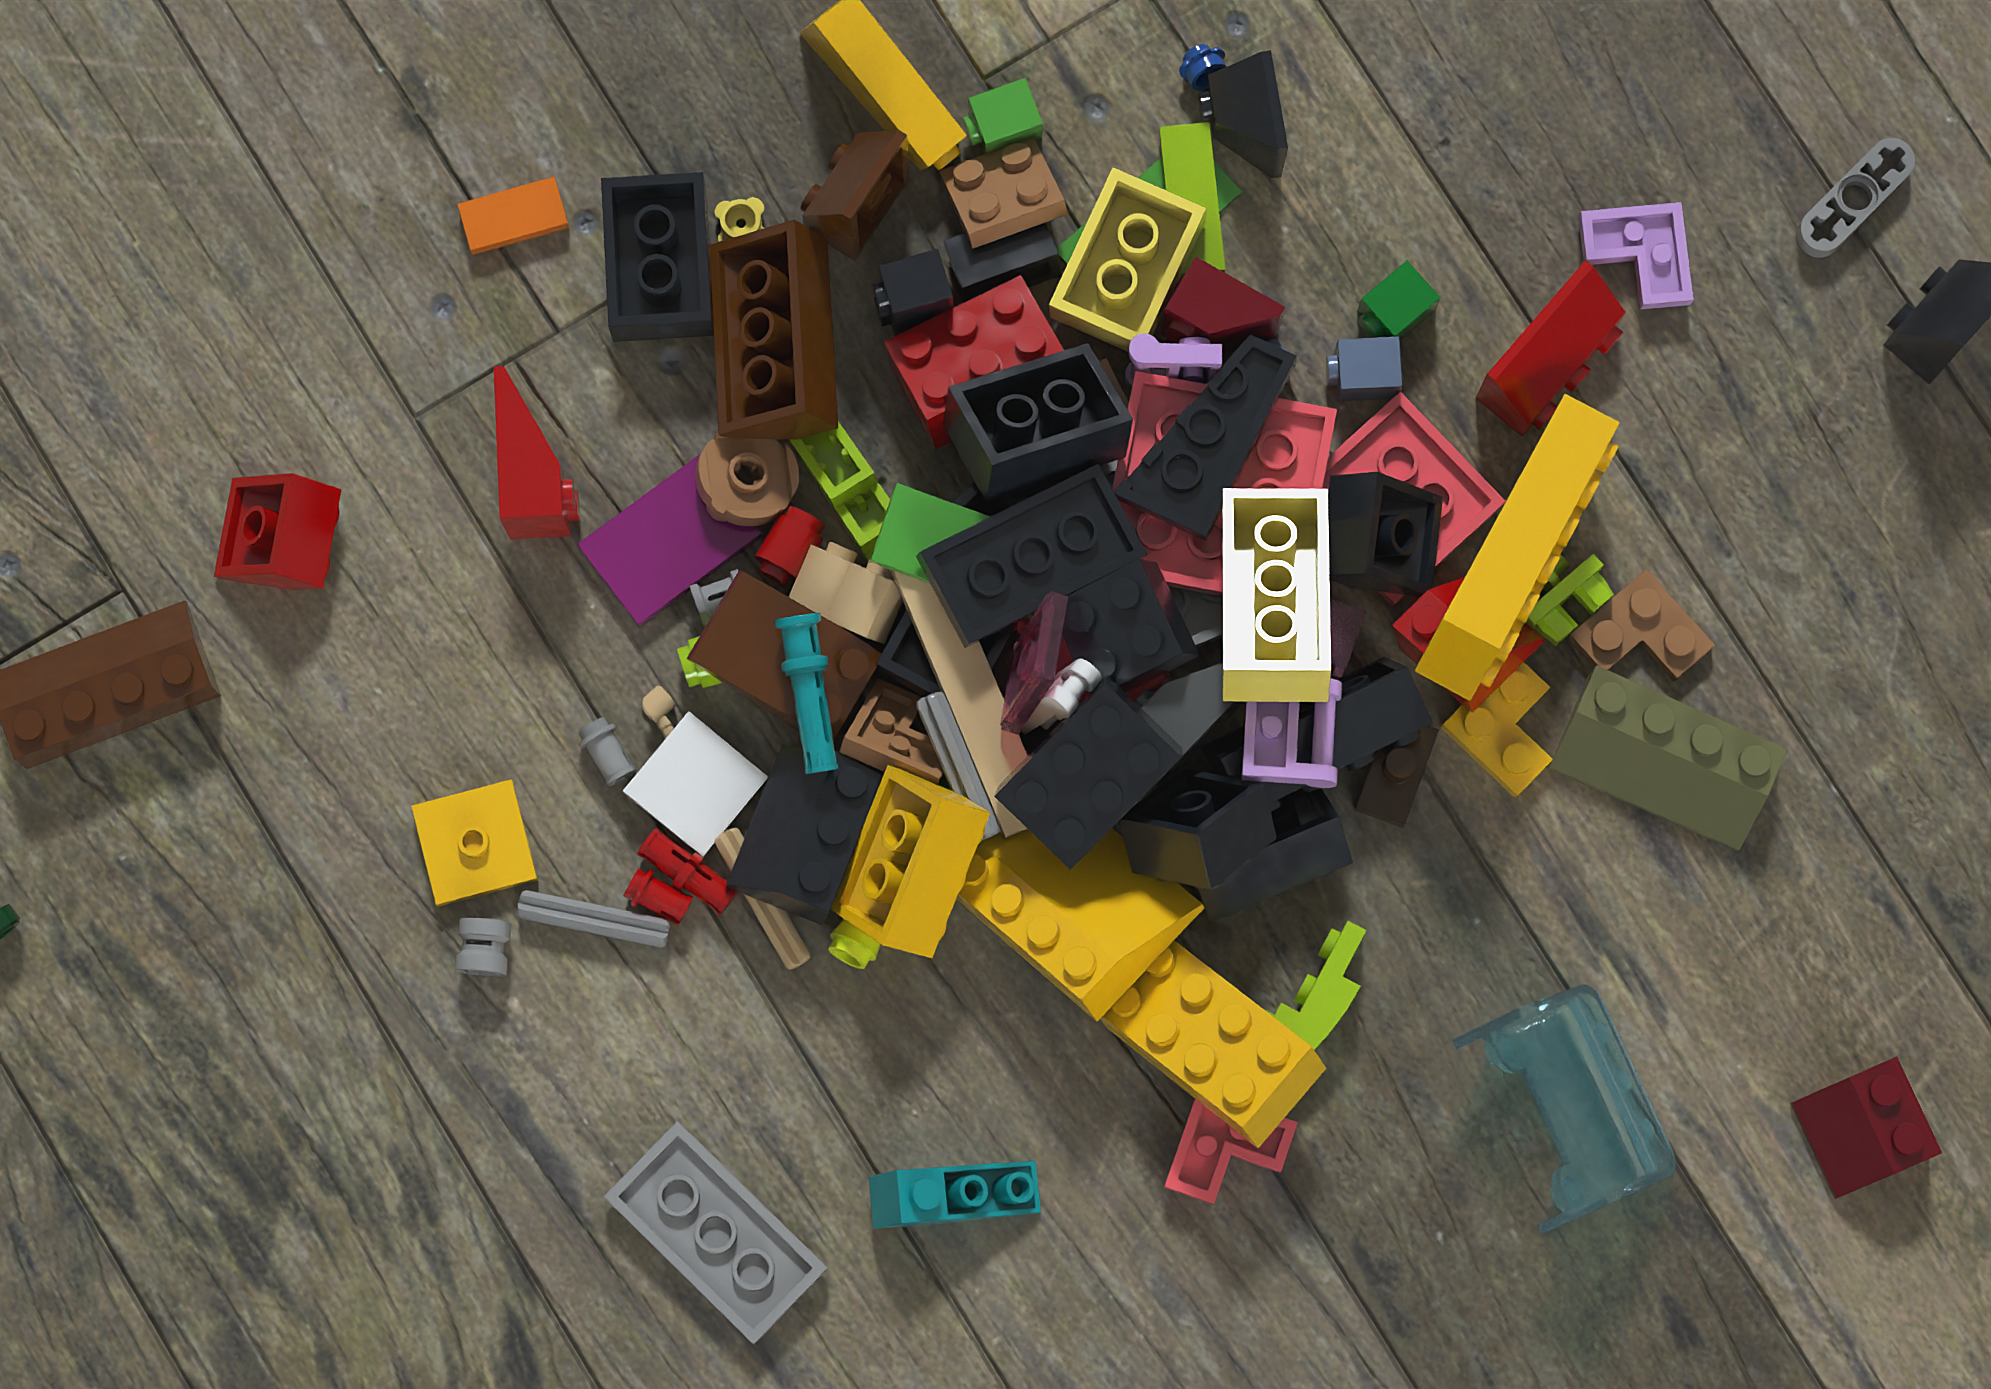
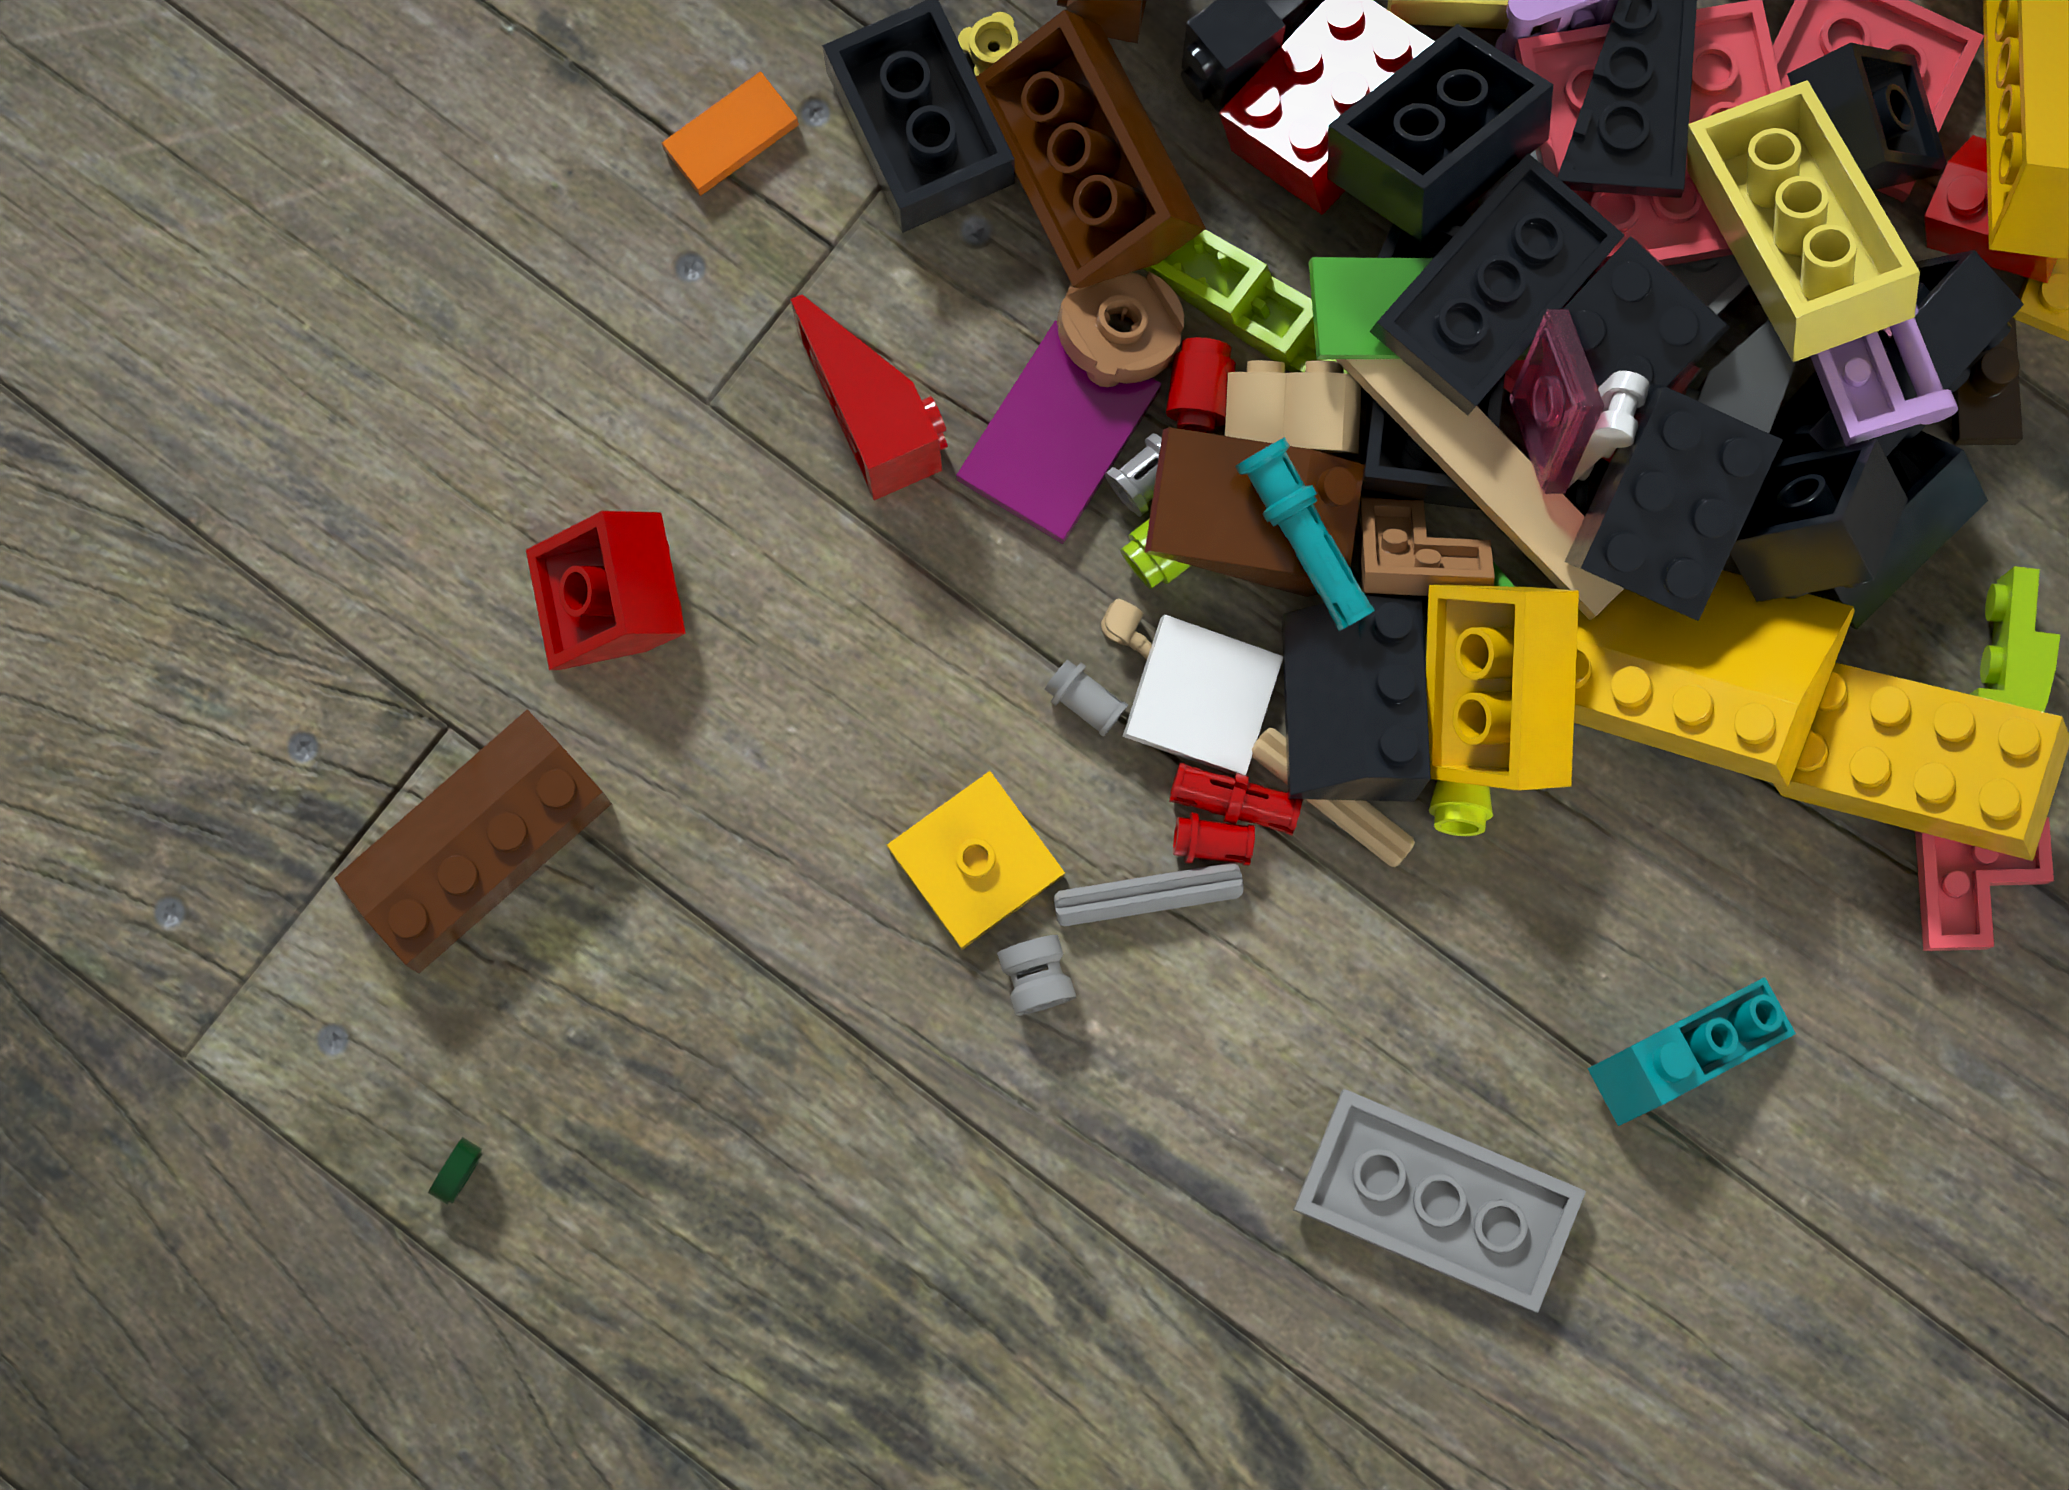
camera: 20 degrees left, 0 degrees up
light grey axle [916,692,1000,841] -> none

